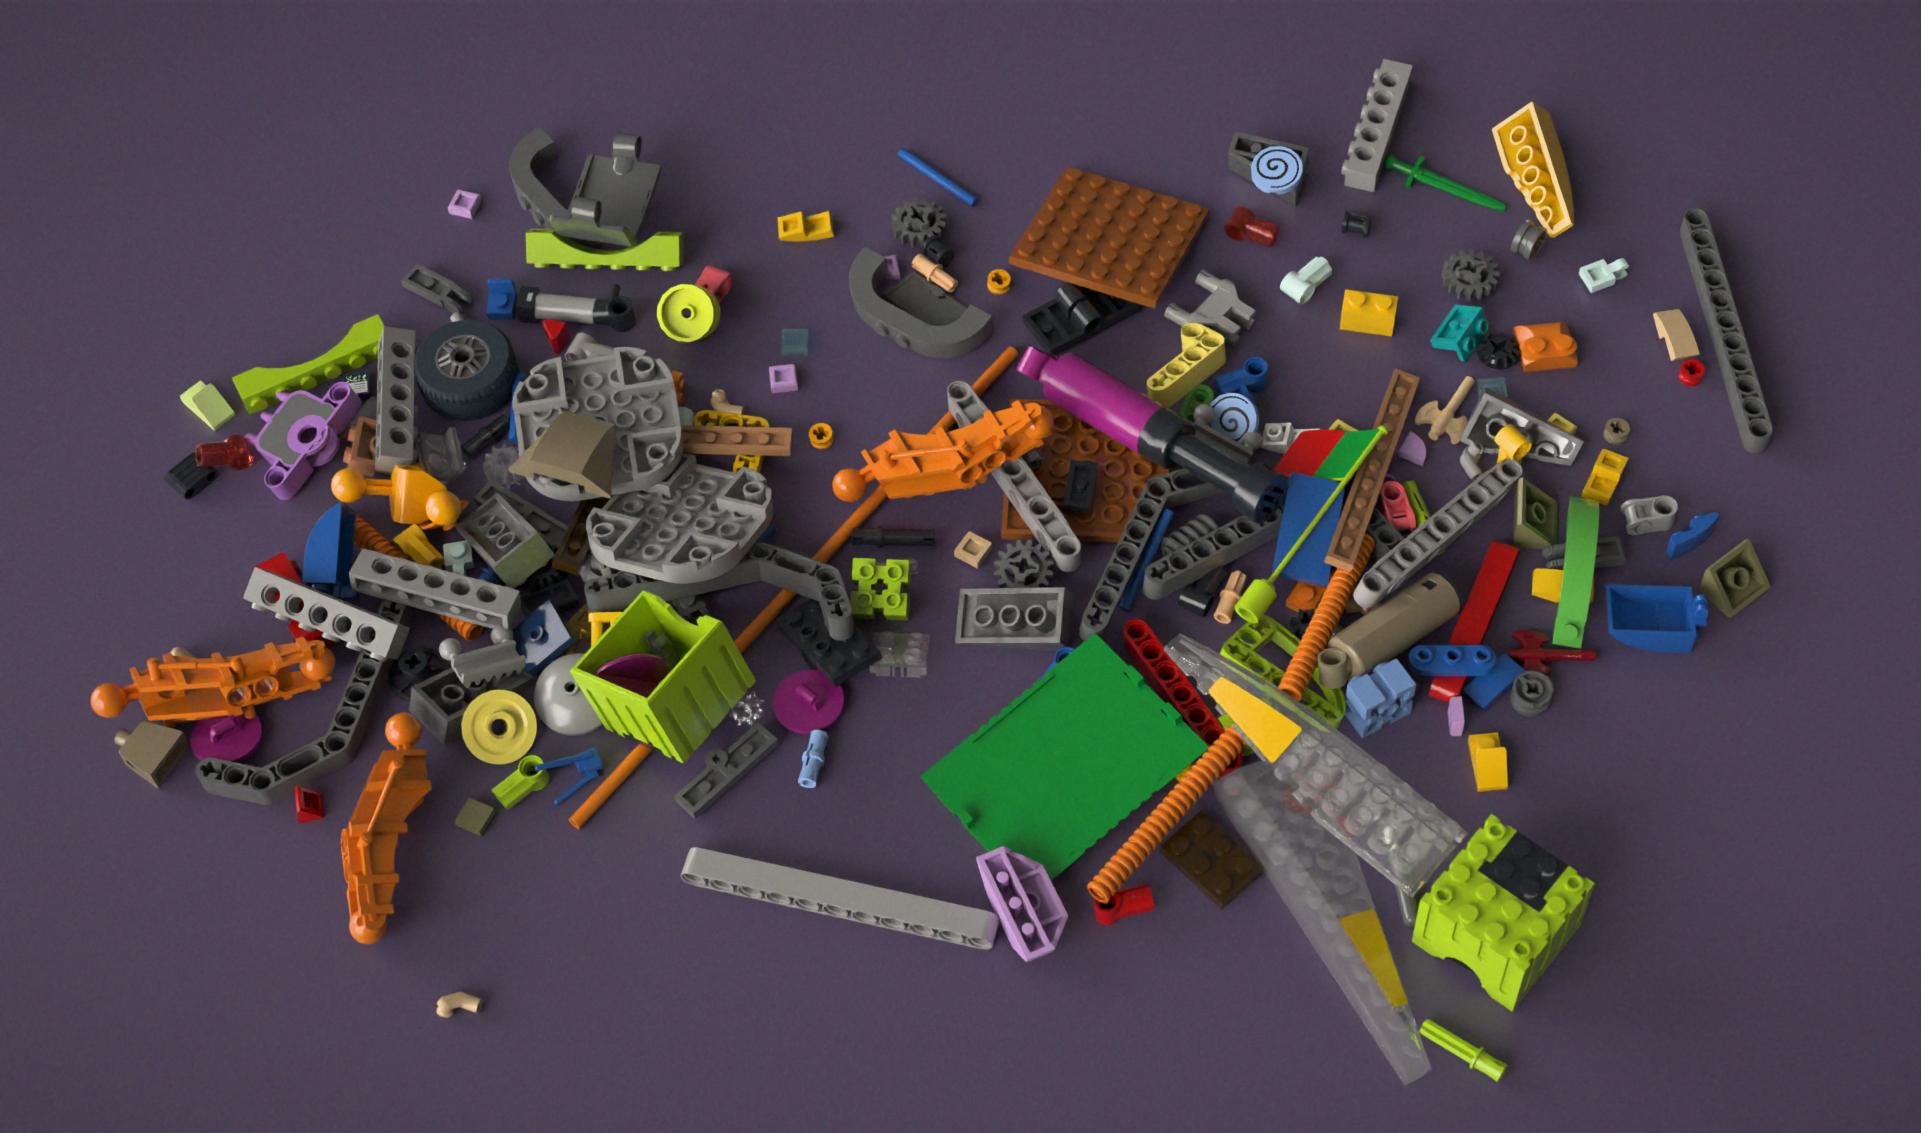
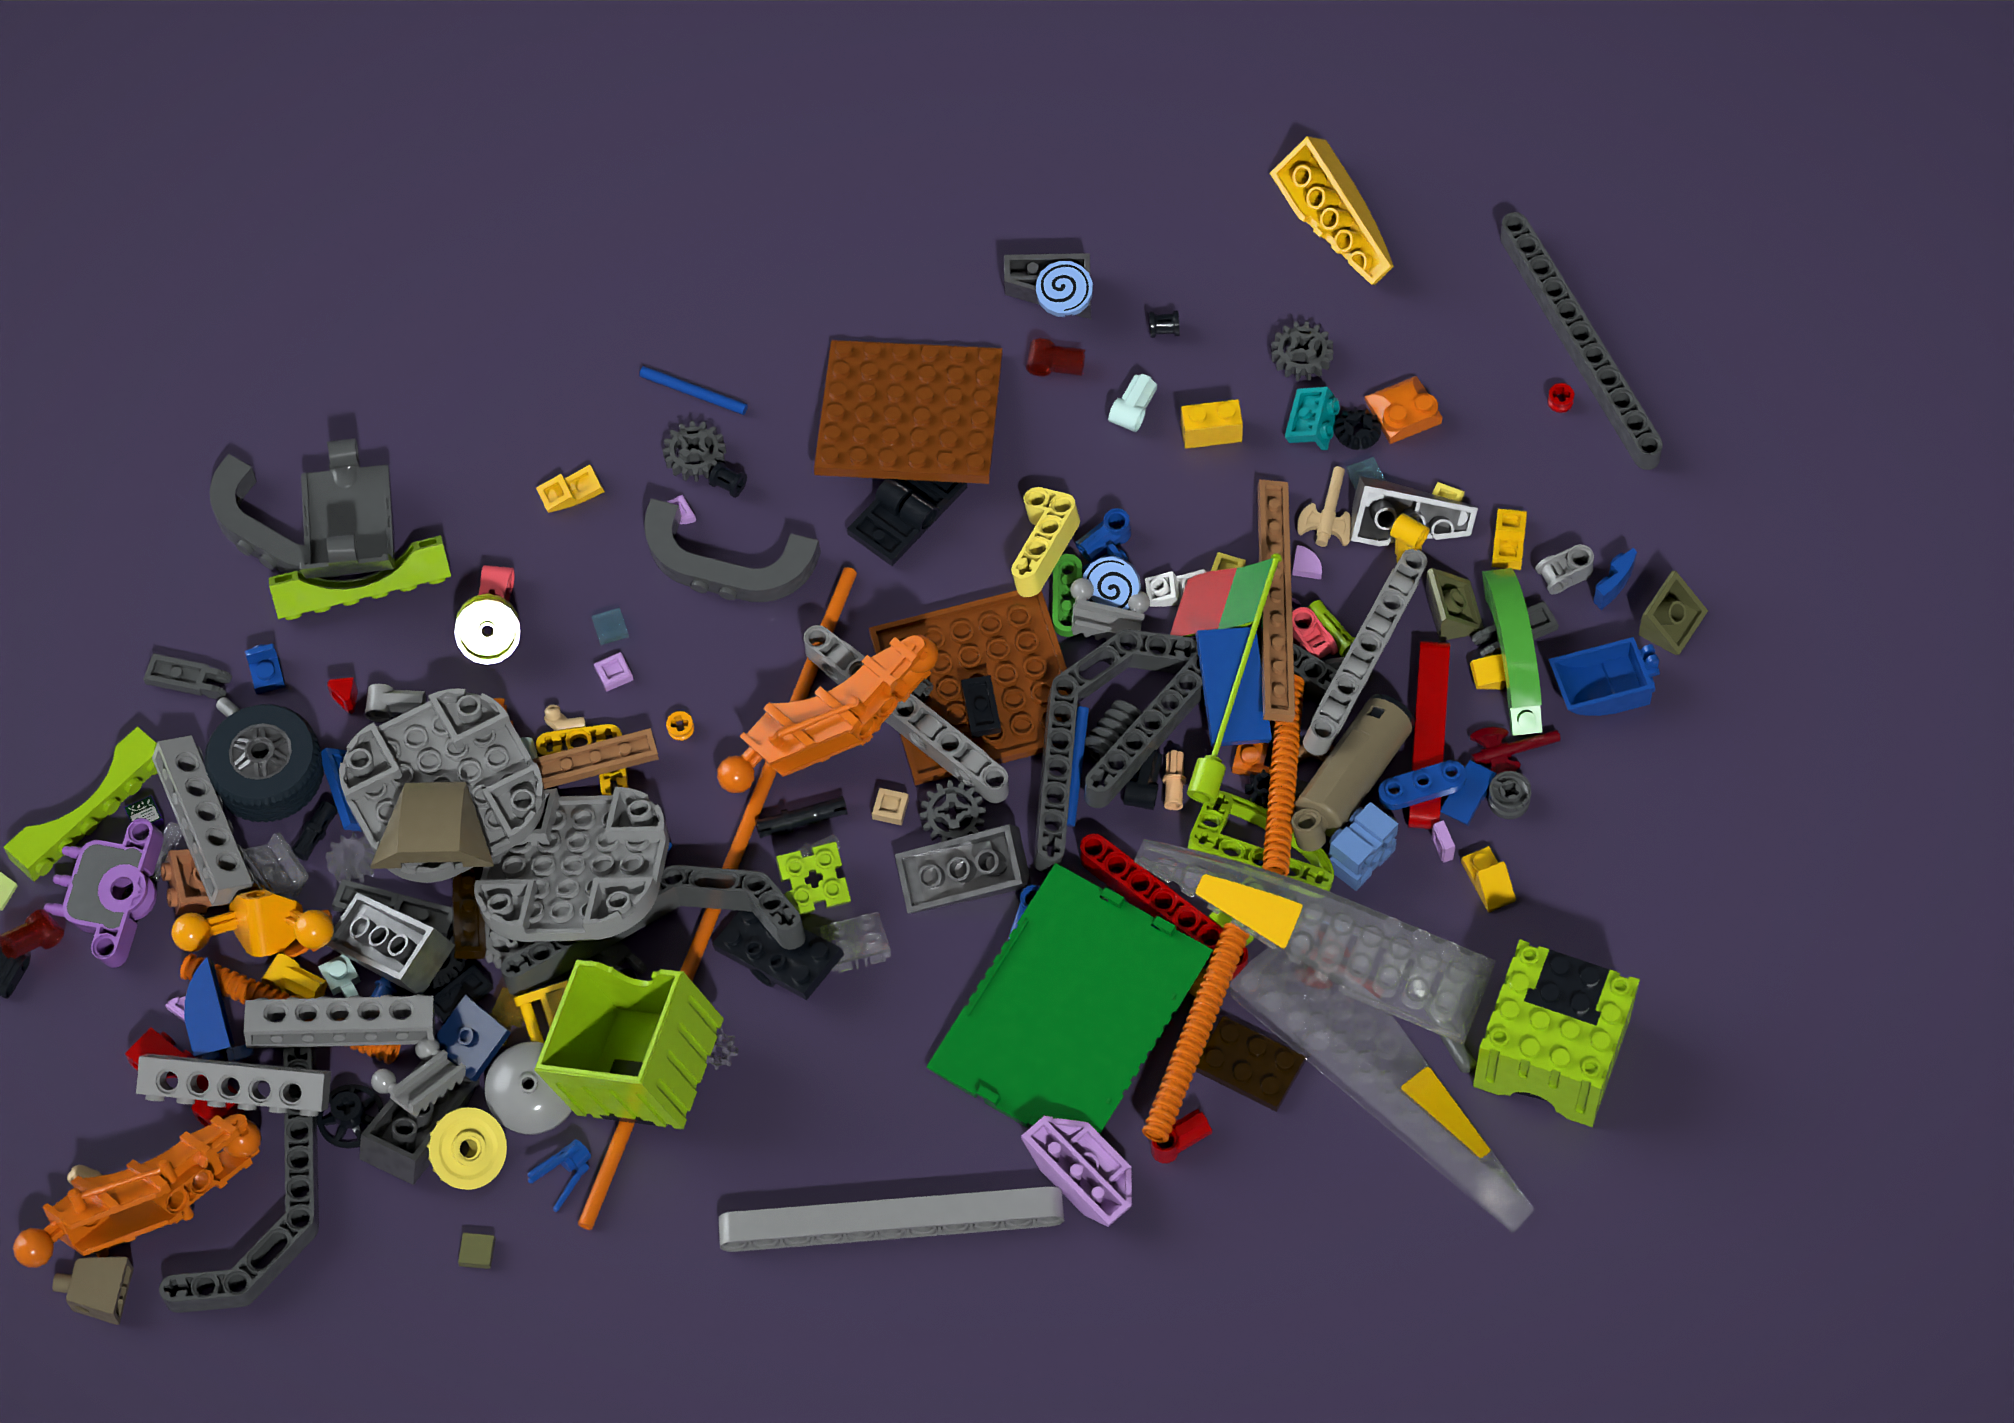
camera: 20 degrees left, 5 degrees up
magenta shield [190,713,263,763] -> none
red slope [295,786,323,824] -> none
orange piece [341,712,432,945] -> none
lavender tile [448,189,482,219] -> none
lime piece [492,755,550,810] -> none
piece [515,284,636,332] -> none
magenta piece [595,654,668,698] -> none
dark grey plate [644,630,681,679] -> none
dark grey hinge [674,722,779,819] -> none
magenta shield [773,670,844,734] -> none
light blue pin [798,730,829,788] -> none
dark grey door [882,271,967,326] -> none
light nougat axle [912,254,958,293] -> none
light orange bush [987,269,1011,294] -> none
piece [1016,345,1288,524] -> none
light grey connector [1164,269,1256,346] -> none
light grey brick [1341,59,1413,192] -> none
green sword [1384,155,1506,211] -> none
lime axle [1419,1019,1508,1082] -> none
light grey arm [1460,441,1484,482] -> none
dark grey wheel [1510,220,1548,261] -> none
light aqua plate [1579,258,1629,293] -> none
dark tan bush [1603,418,1630,444] -> none
tan slope [1653,309,1700,361] -> none

